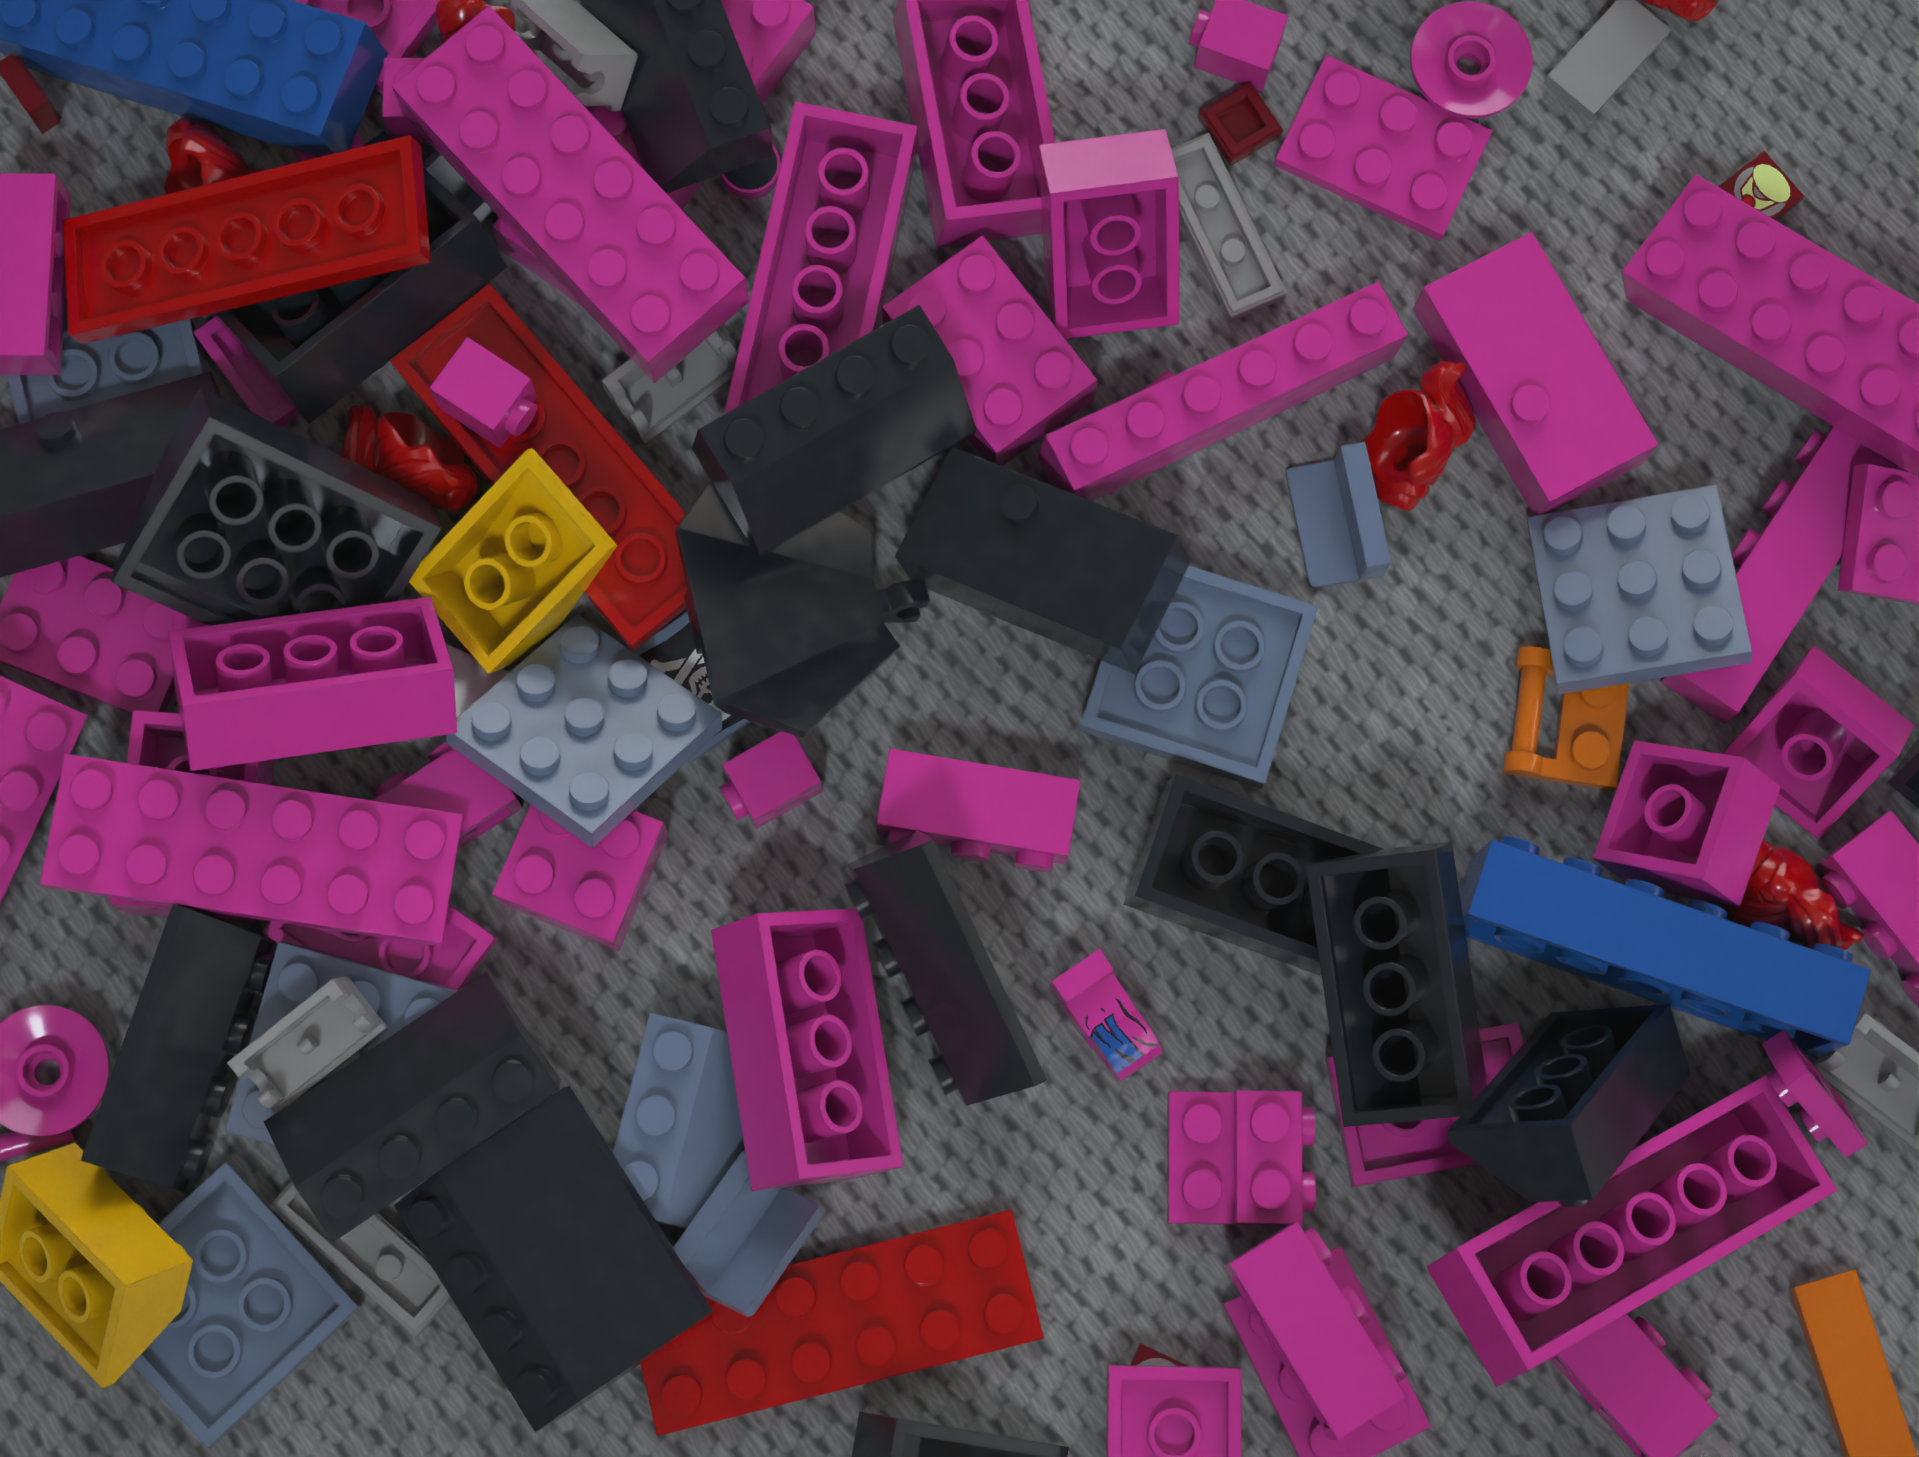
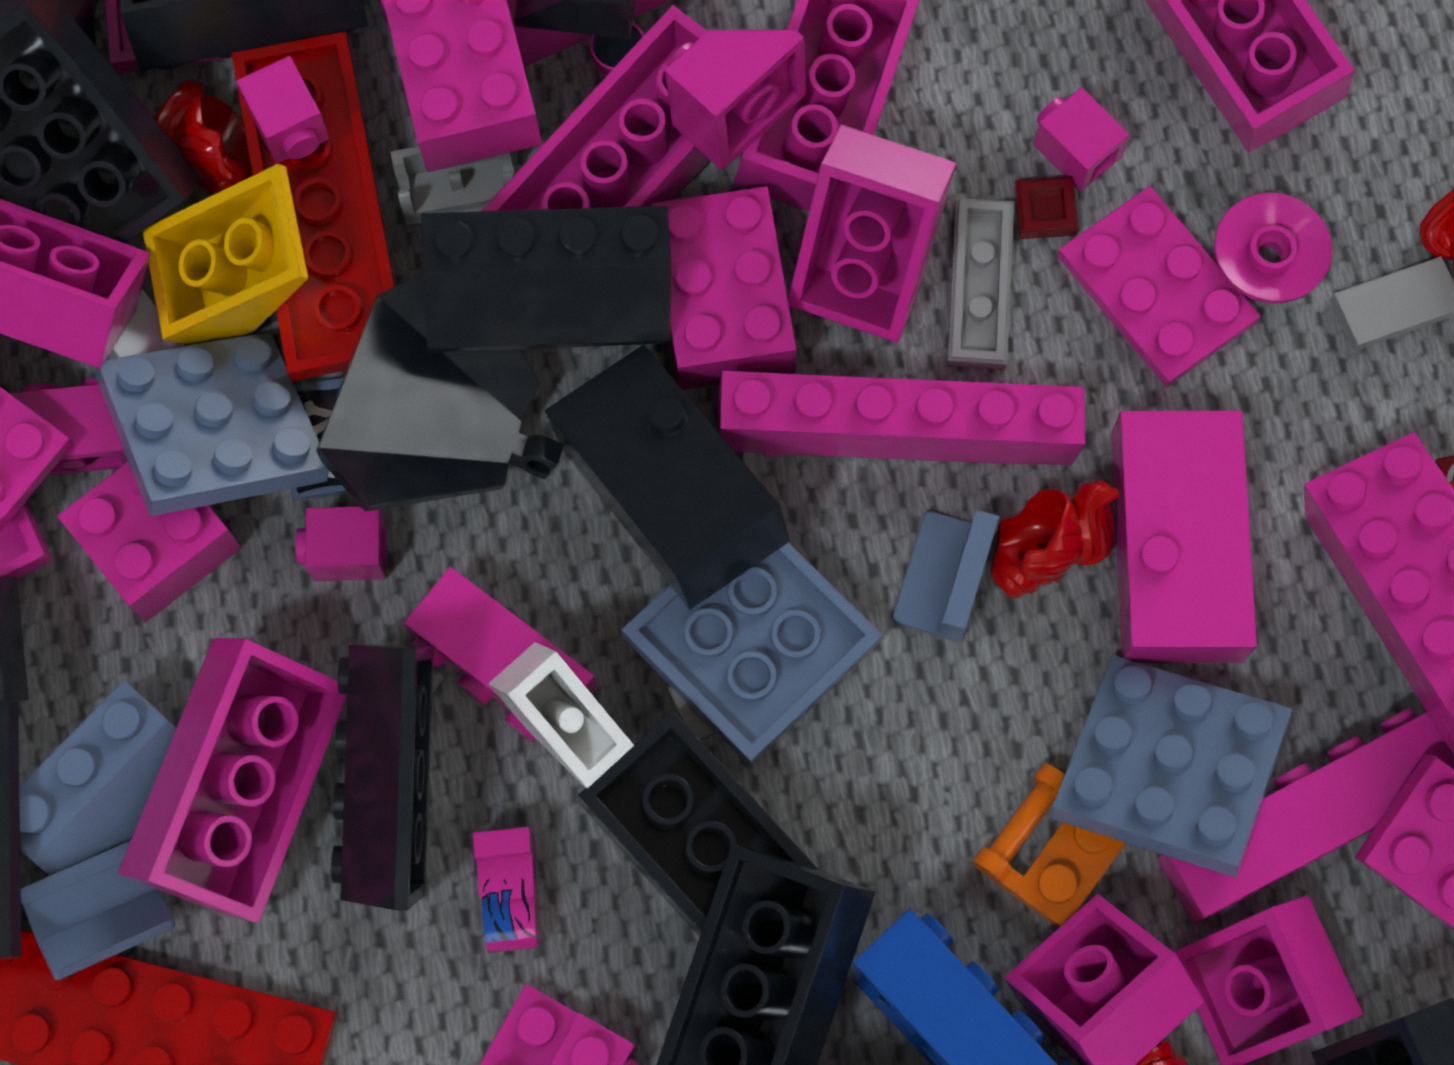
camera: 35 degrees right, 5 degrees down
none -> white slope [488,642,634,788]
none -> dark pink slope [665,30,806,171]

